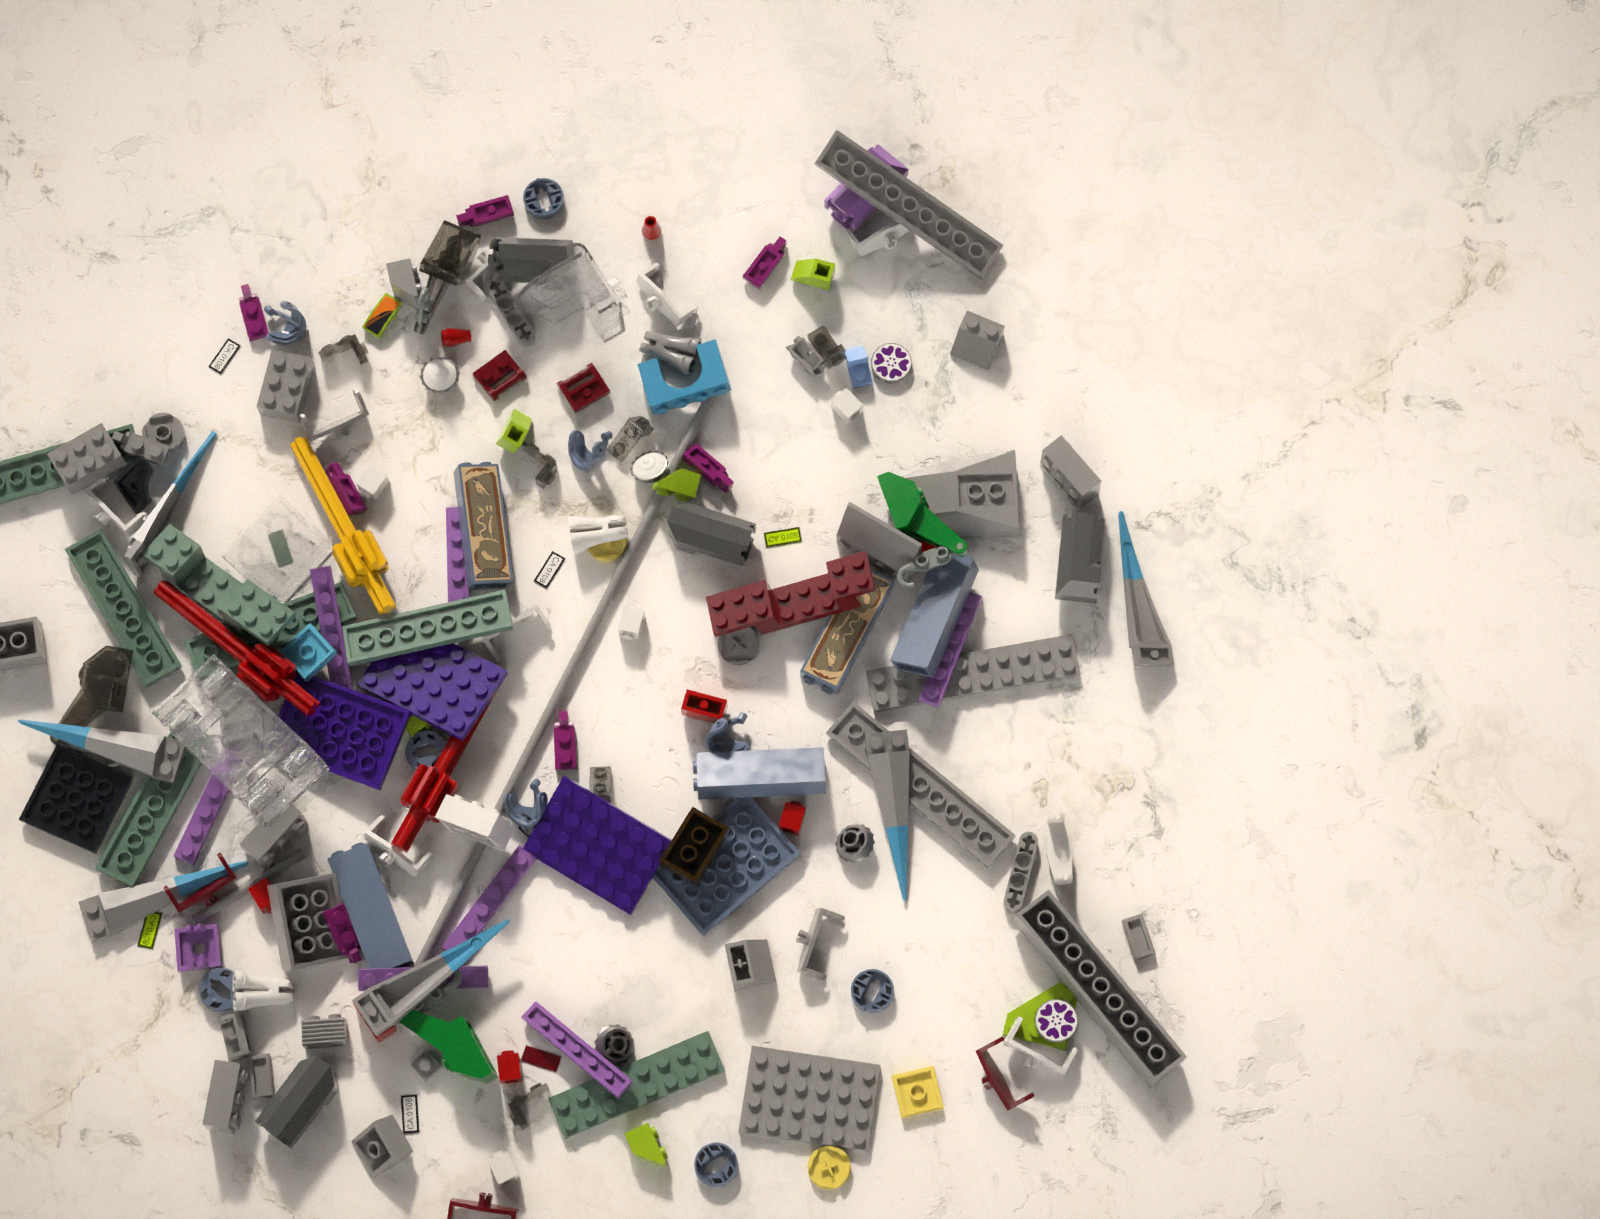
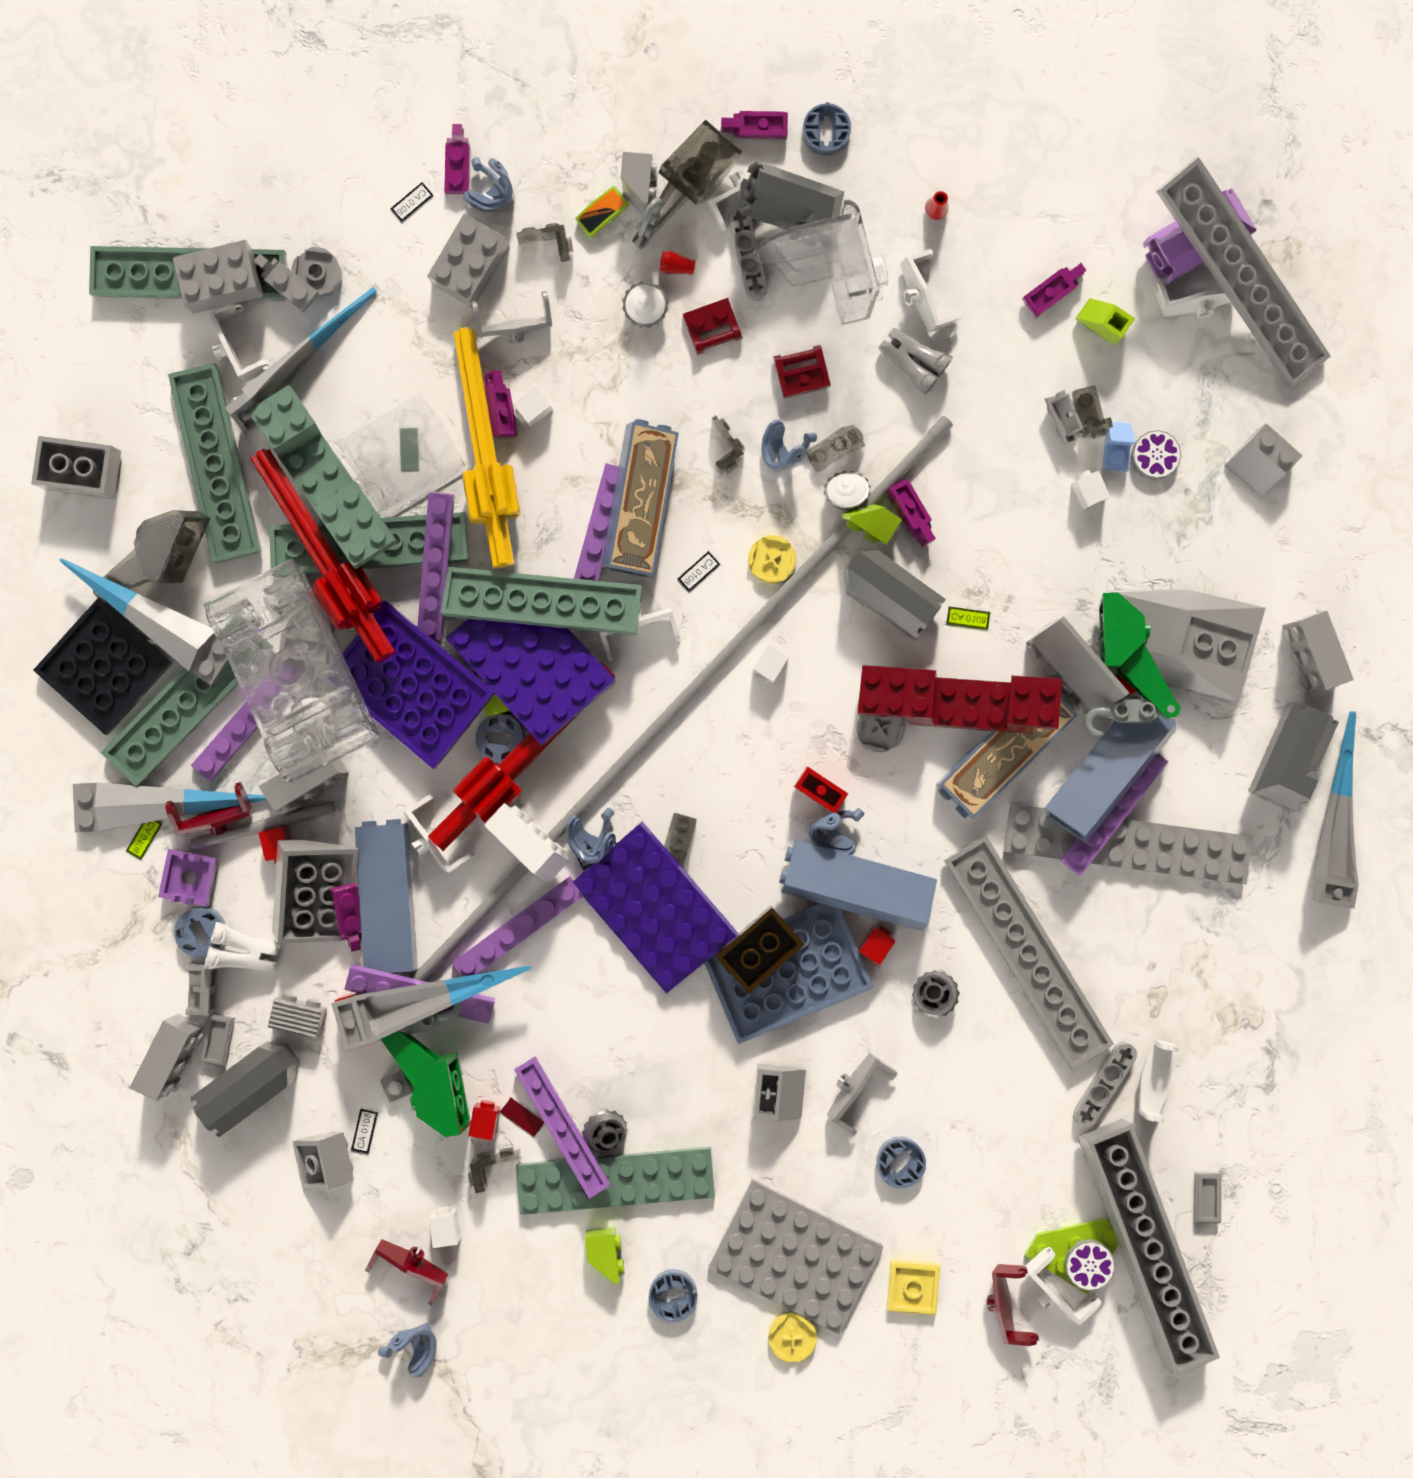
camera: 15 degrees right, 15 degrees up
black tile [114,456,154,514] -> none
medium azure tile [280,623,338,682] -> none
lime slope [495,408,532,454] -> none
magenta hinge [554,711,577,771] -> none
white piece [568,515,629,555] -> none
dark azure arch [637,339,732,415] -> none
light grey plate [865,729,910,901] -> none

